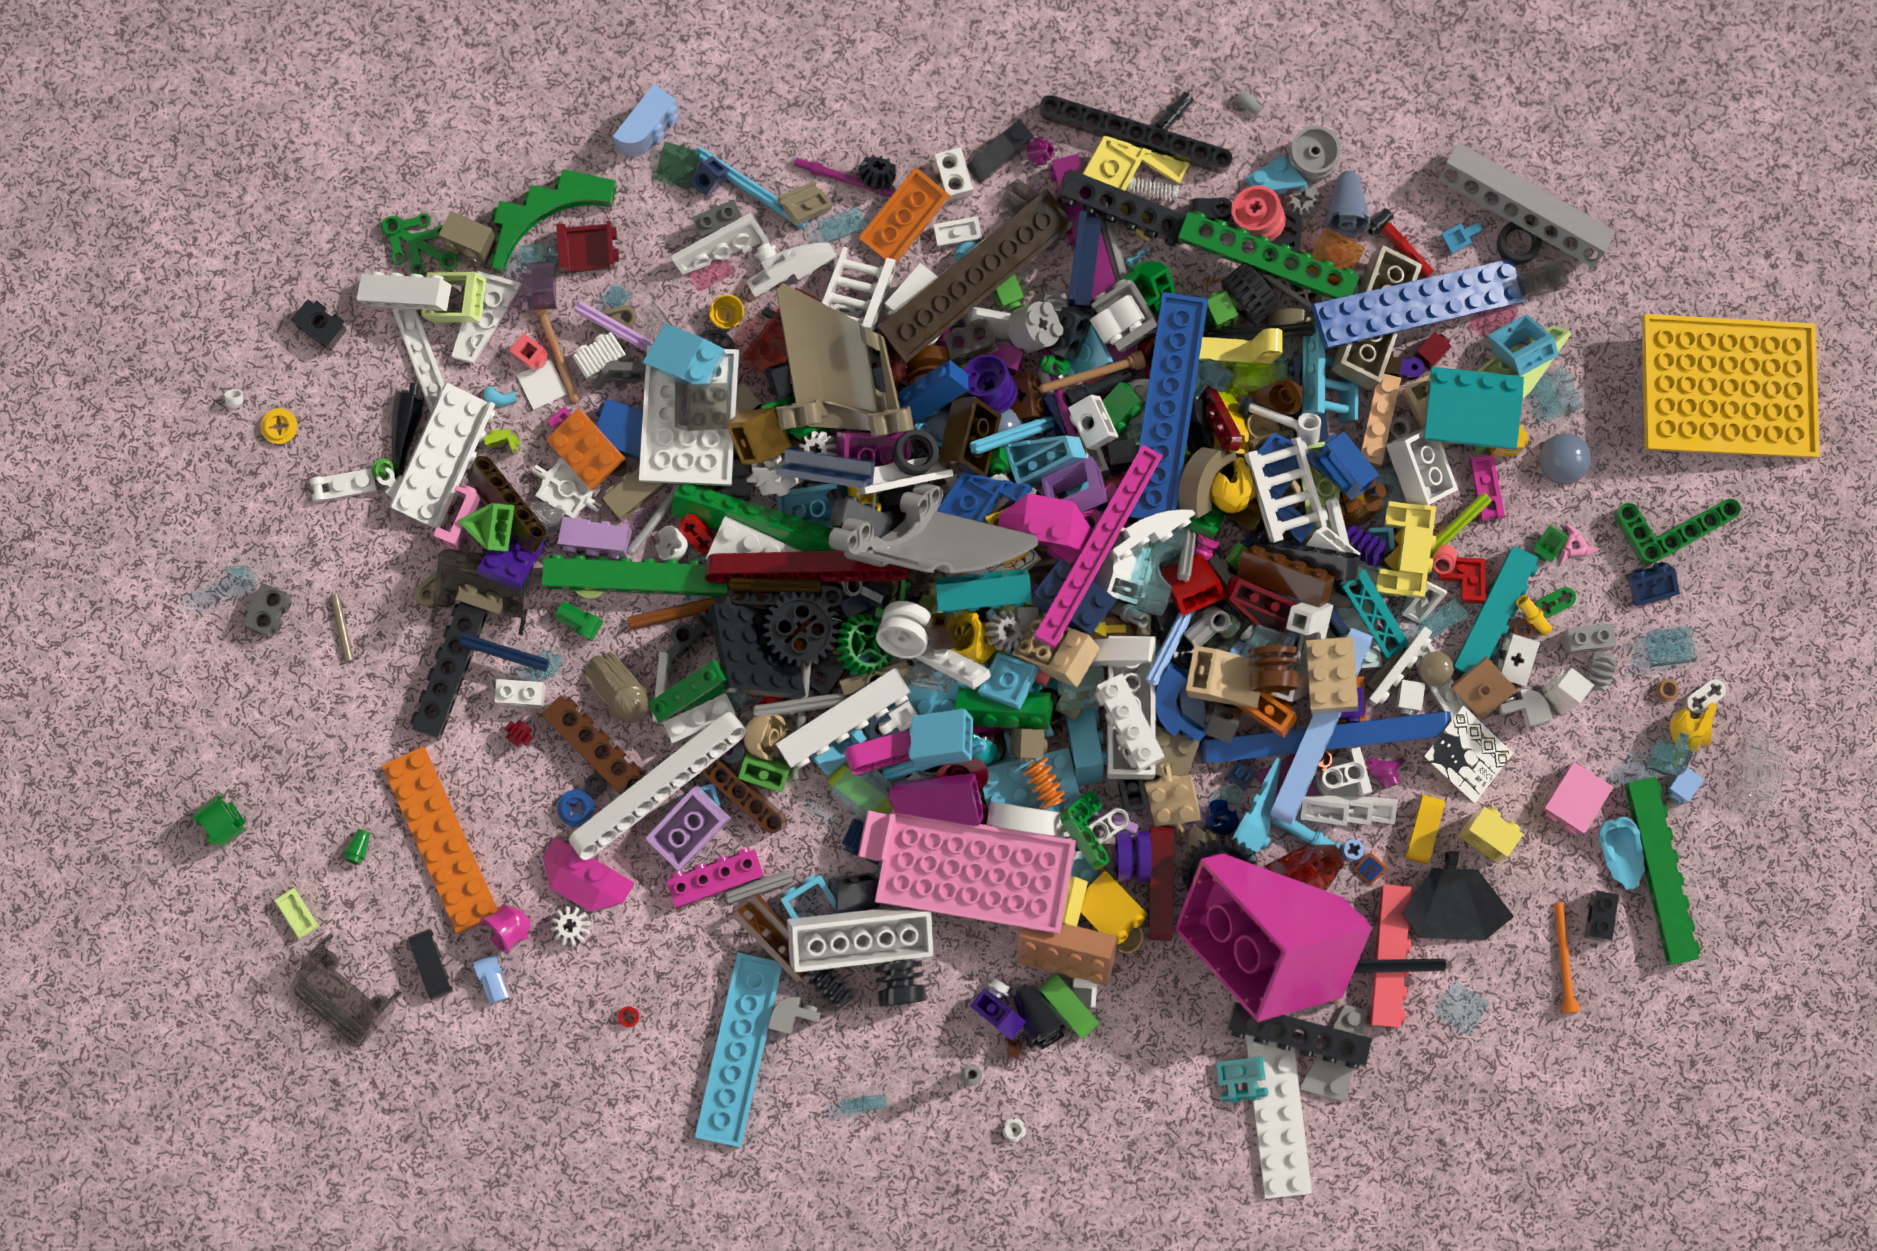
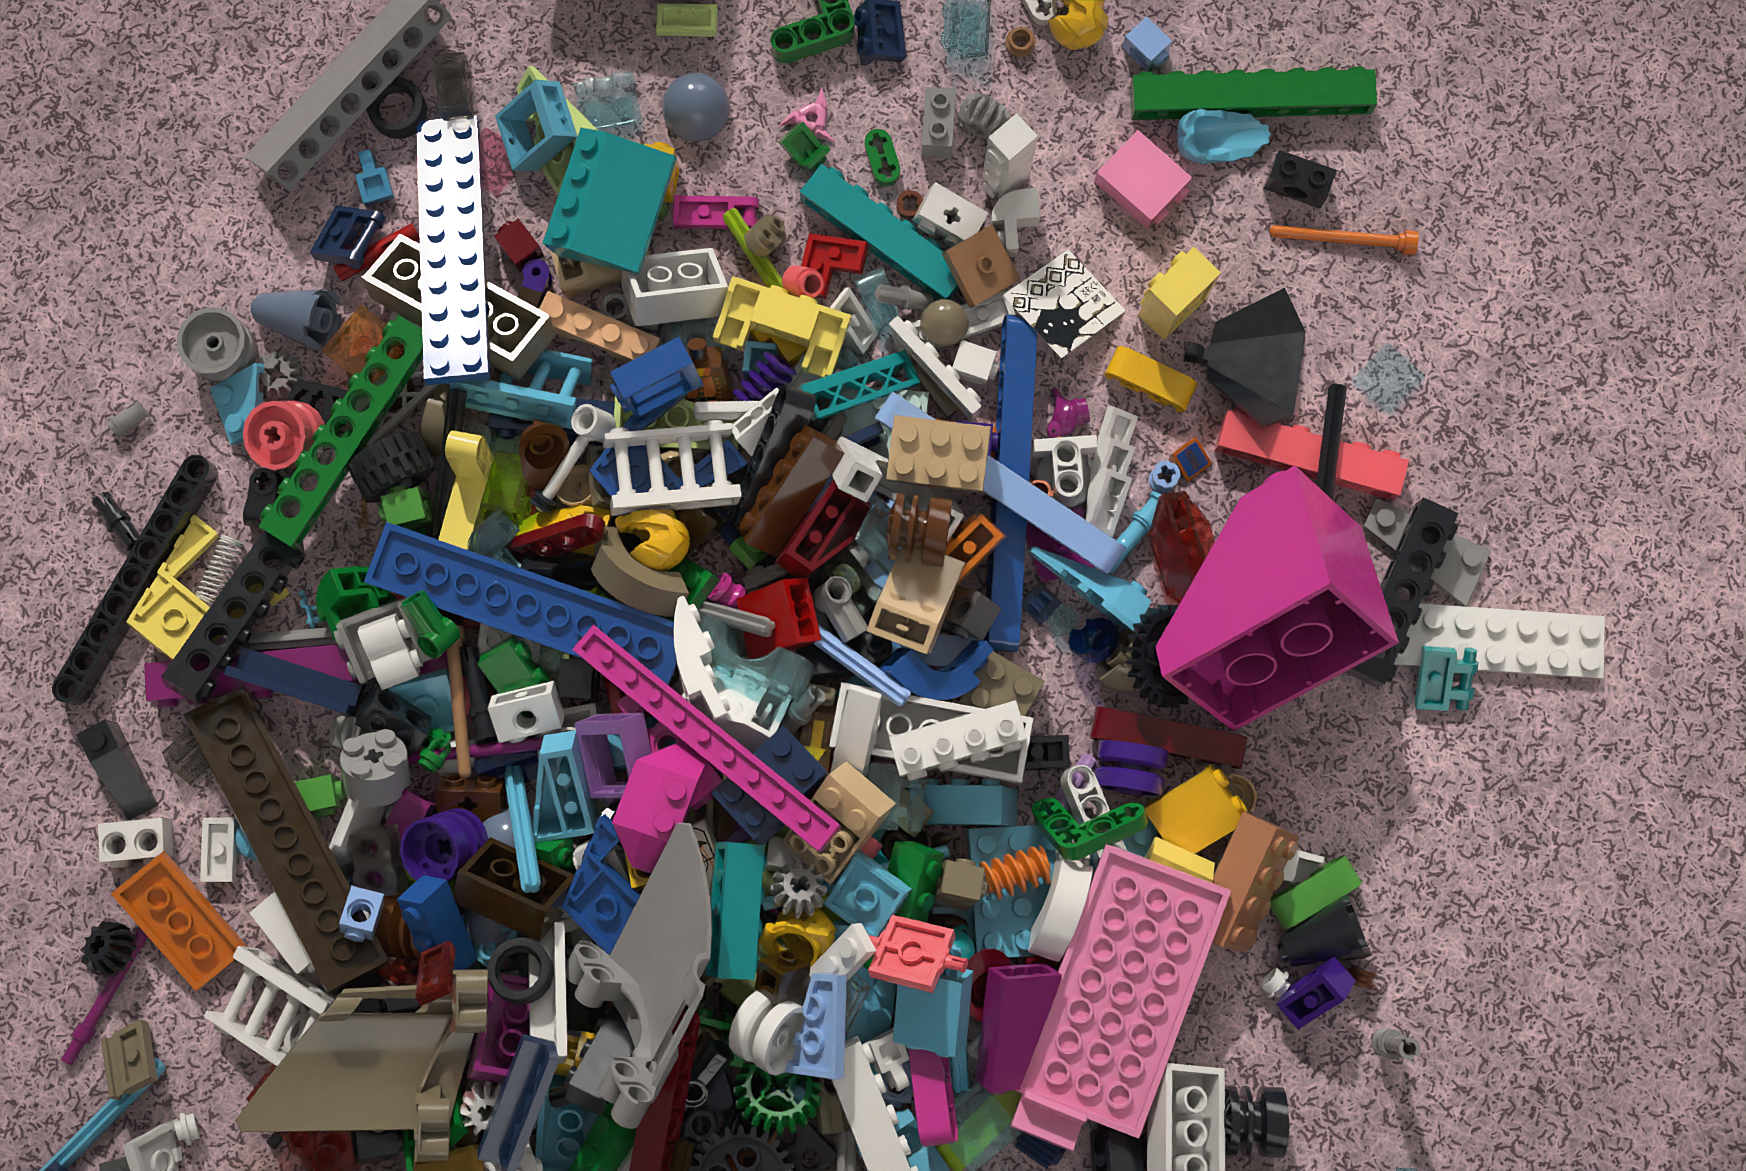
camera: 75 degrees left, 0 degrees up
white slope [746,243,837,297] -> none
clear light blue plate [817,206,867,243] -> none
white plate [1003,1118,1026,1142] -> none
magenta gear [1026,137,1054,166] -> none
tan plate [1145,763,1201,837] -> none
black pin [1367,208,1394,236] -> none
yellow pin [1516,595,1553,636] -> none
clear light blue brick [1647,732,1693,776] -> none
none -> dark blue plate [310,206,386,269]
none -> light blue brick [339,886,385,942]
none -> green piece [400,590,461,659]
none -> clear red plate [415,941,456,1006]
none -> yellowish green plate [656,3,718,37]
none -> dark tan plate [744,214,786,258]
none -> light blue wing [785,973,846,1080]
none -> clear light blue plate [837,346,862,370]
none -> coral plate [868,915,968,993]
none -> light grey axle [874,284,933,311]

